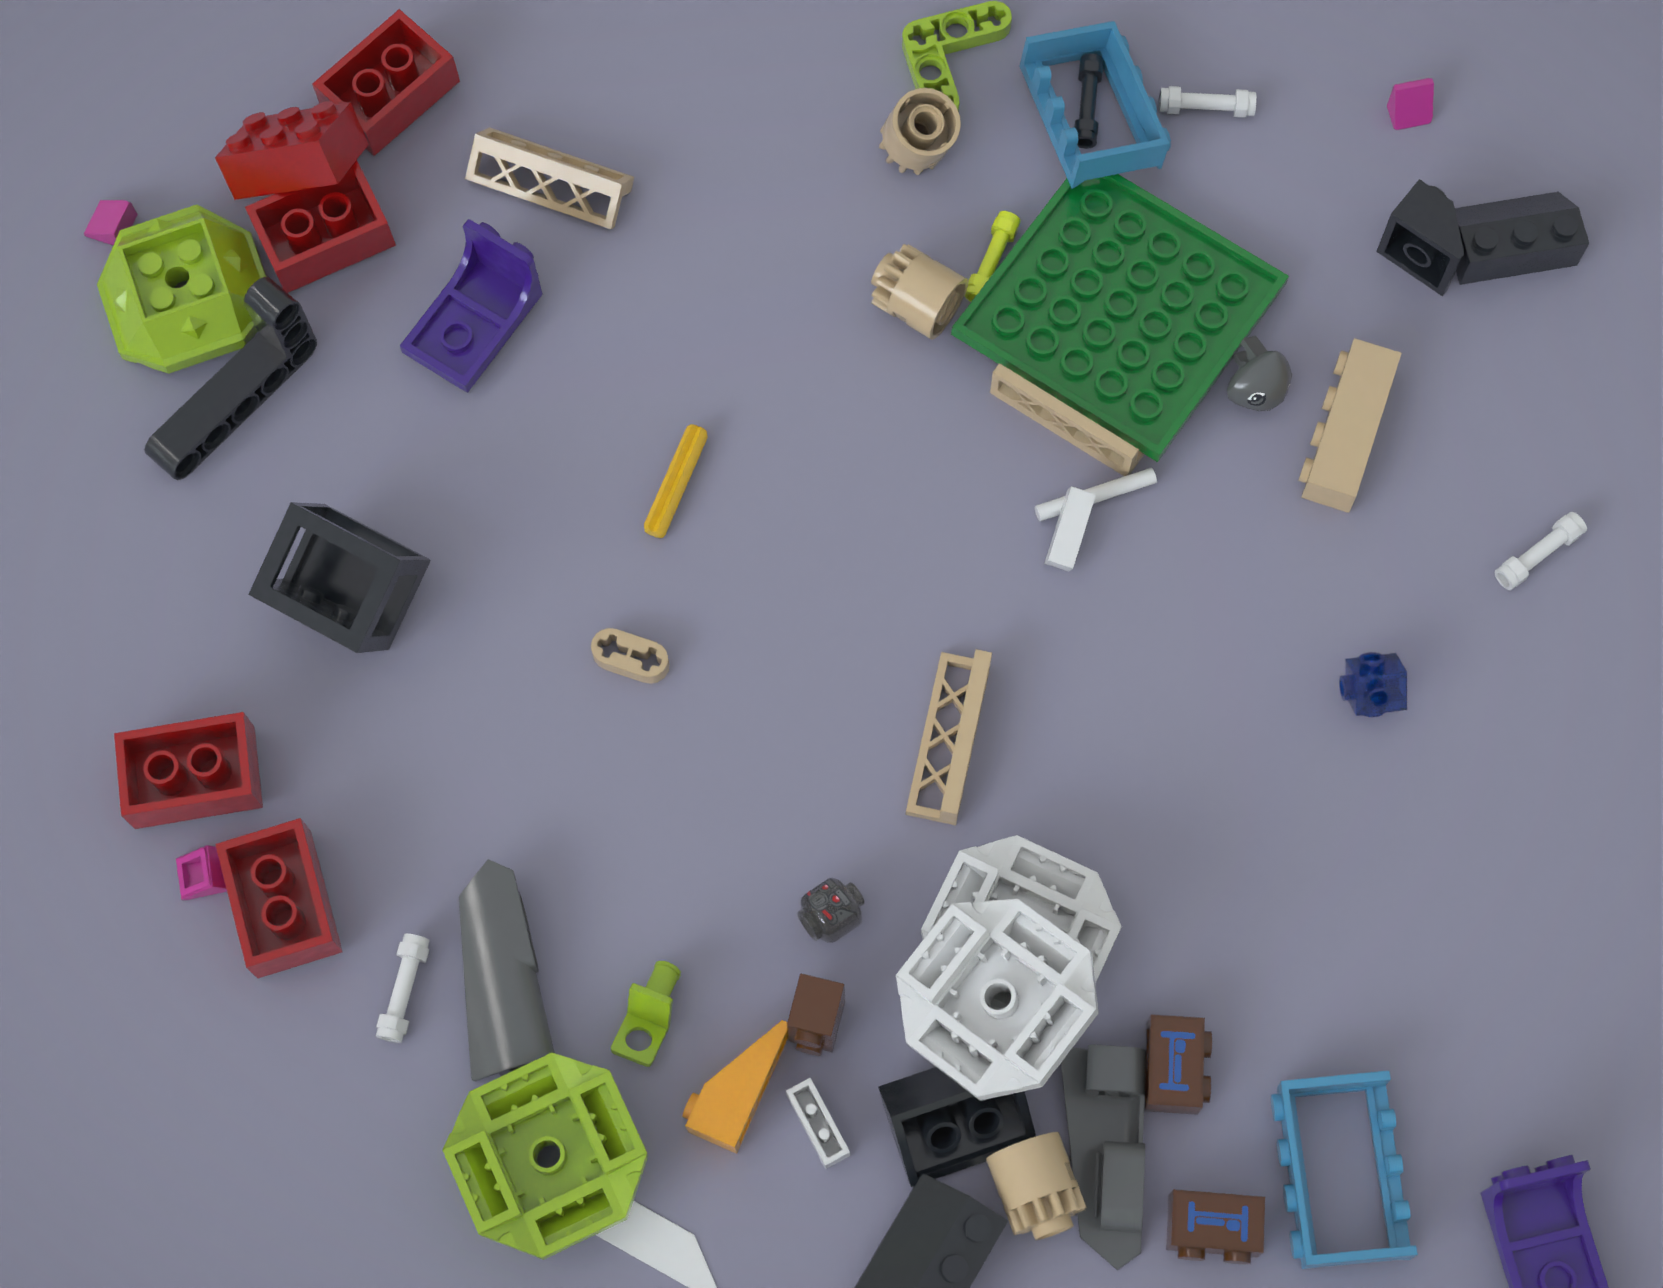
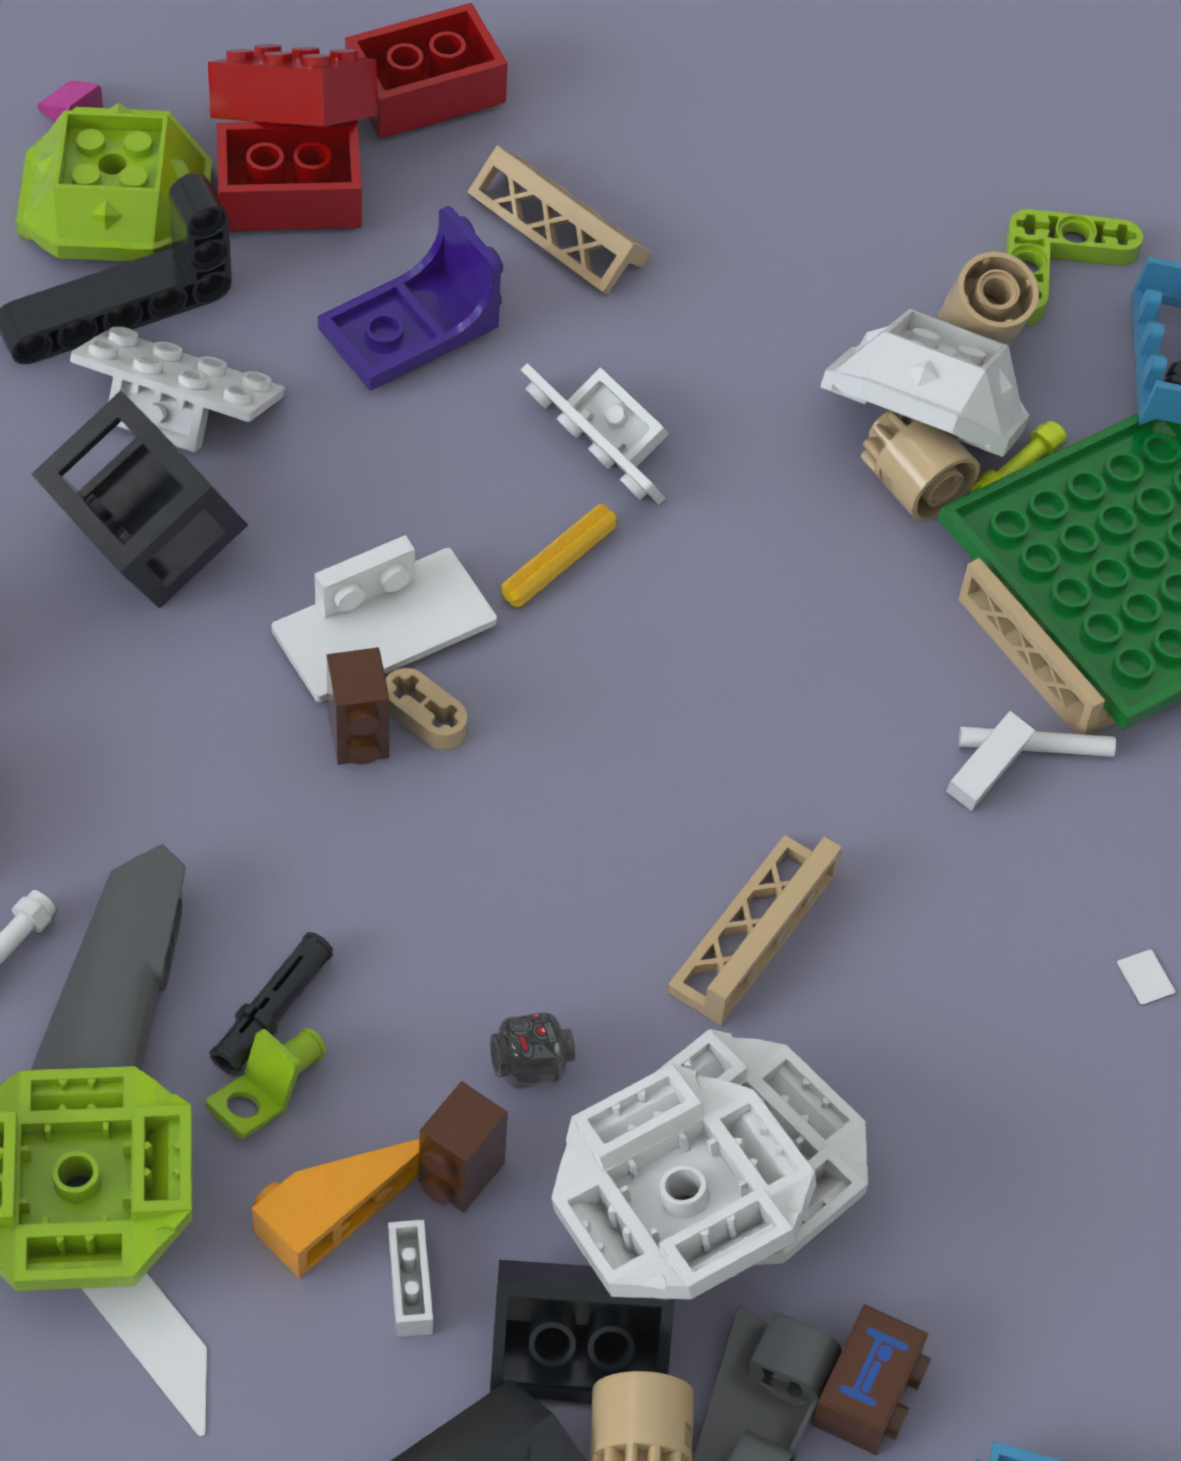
camera: 15 degrees right, 15 degrees down
none -> white bracket [70,327,285,452]
none -> black pin [209,932,334,1075]
none -> white bracket [272,535,497,702]
none -> reddish brown brick [326,647,389,765]
none -> white bracket [520,363,669,505]
none -> white piece [820,308,1030,457]
none -> white sticker [1117,949,1176,1005]

